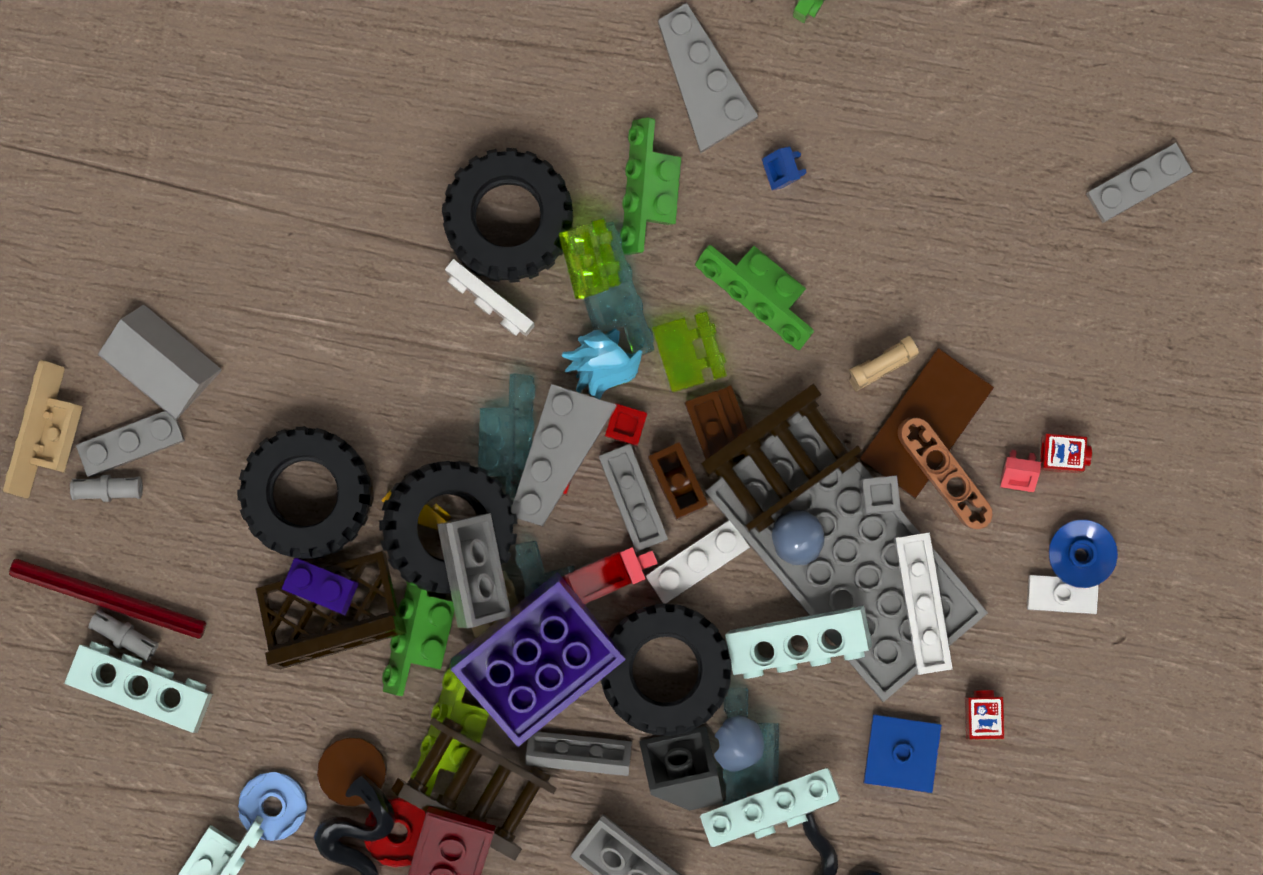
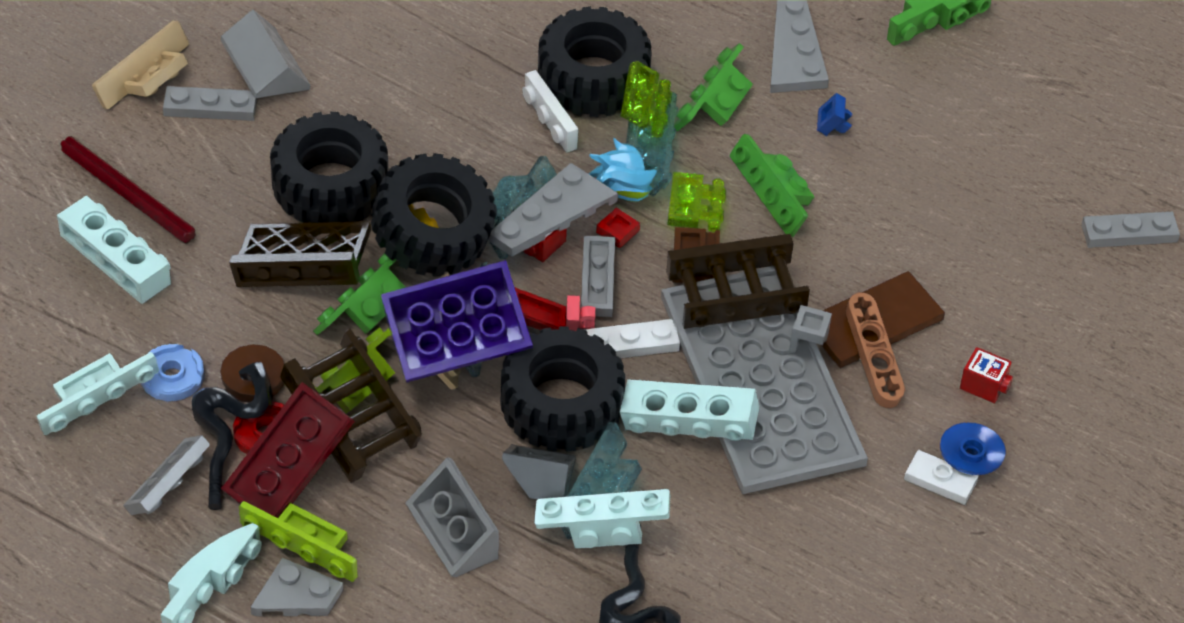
camera: 20 degrees right, 35 degrees down
light grey pin [70,475,143,502] -> none
light grey pin [88,609,159,662] -> none
dark purple plate [282,558,359,616] -> none
light grey slope [437,513,511,628] -> none
light grey plate [525,732,632,776] -> none
reddish brown brick [648,442,708,521] -> none
sand blue hair [714,715,764,772] -> none
sand blue hair [772,510,824,565] -> none
tan plate [849,336,919,392] -> none
blue plate [863,715,942,793] -> none
white plate [894,532,953,675] -> none
brick [965,690,1004,739] -> none
coral tile [1000,450,1041,492] -> none

